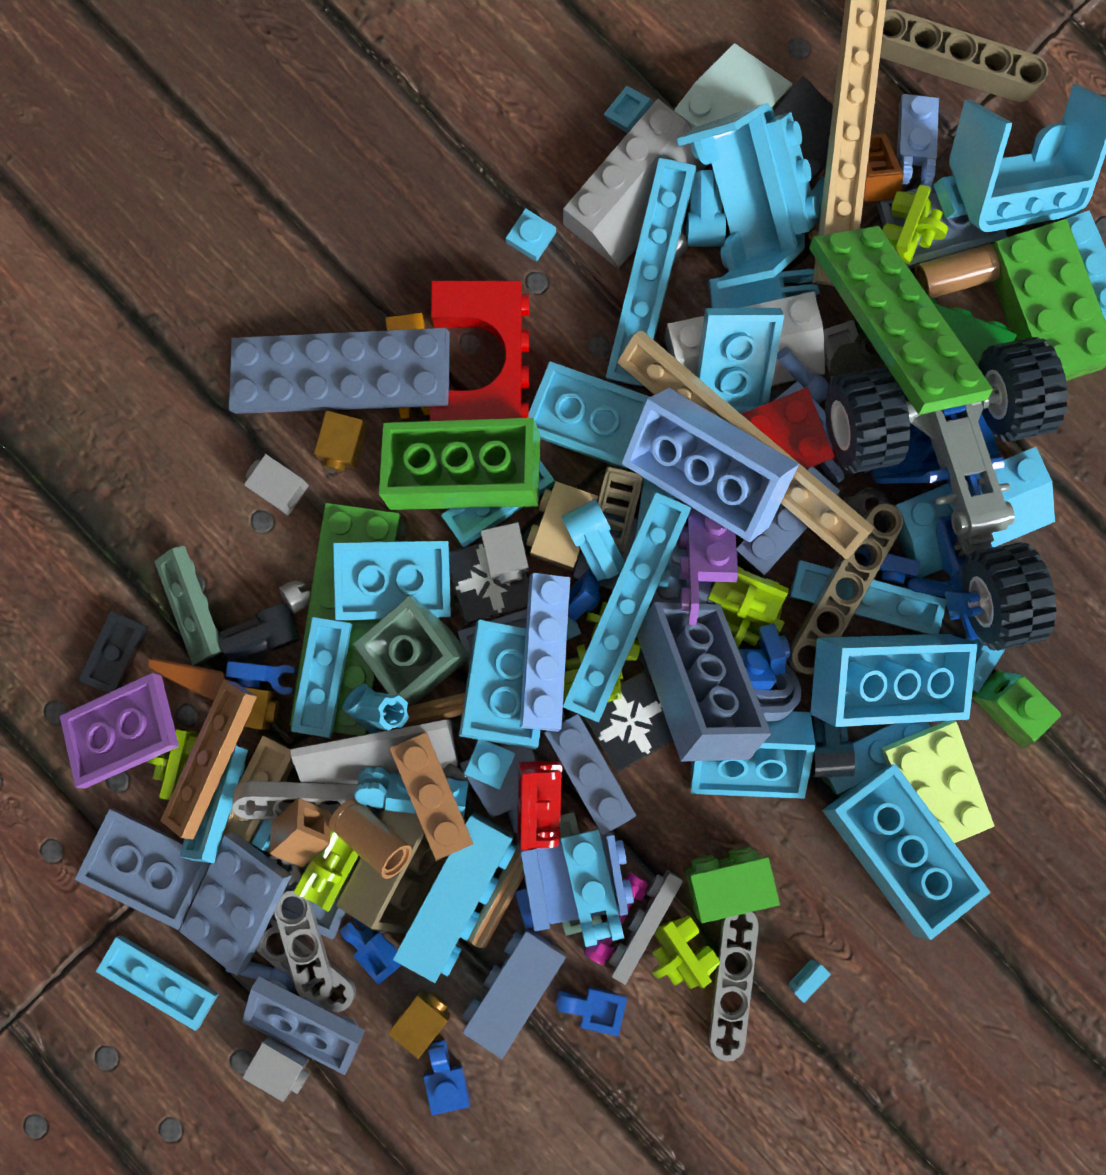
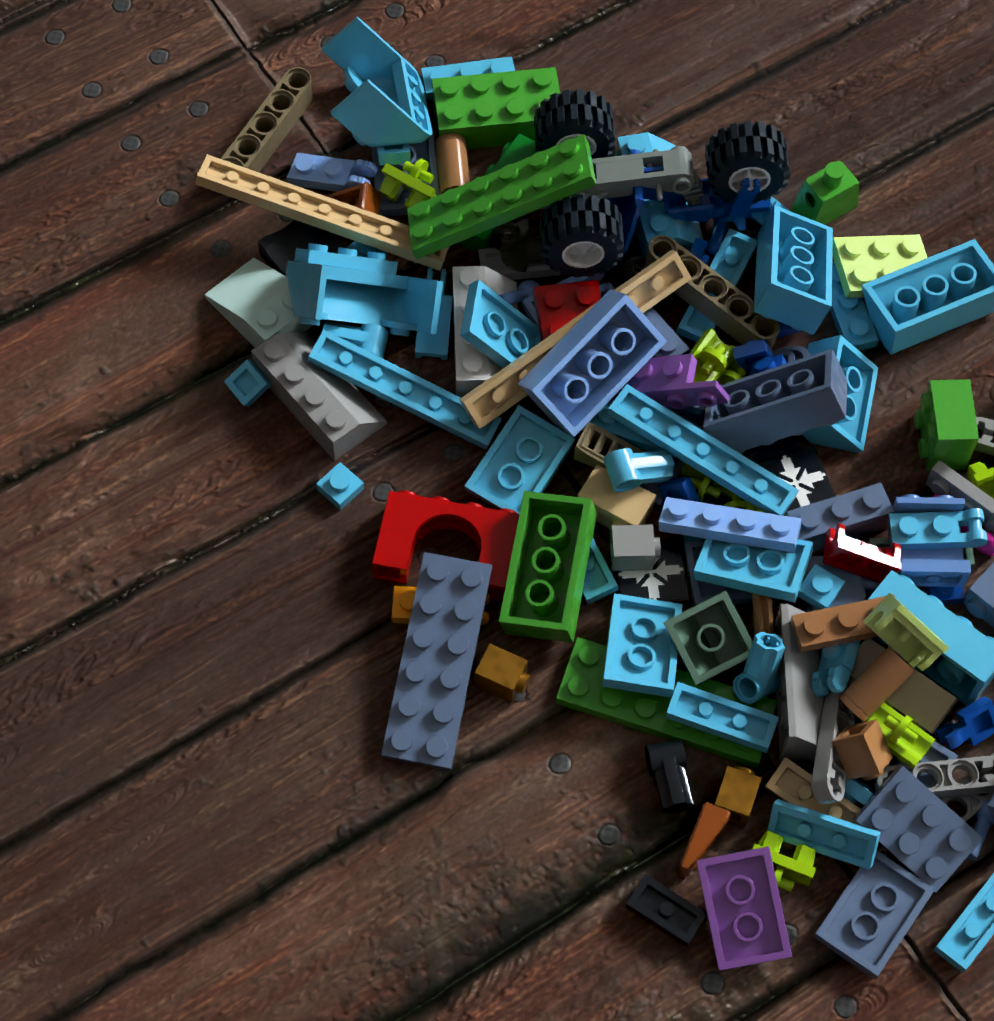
camera: 85 degrees left, 20 degrees down
sand green plate [154,546,223,665] -> none
medium nougat plate [160,679,257,840] -> none
blue plate [226,662,297,695] -> none
light grey brick [244,454,309,515] -> none
light grey hinge [278,581,311,614] -> none
black piece [810,709,855,777] -> none
none -> yellowish green hinge [863,593,949,671]

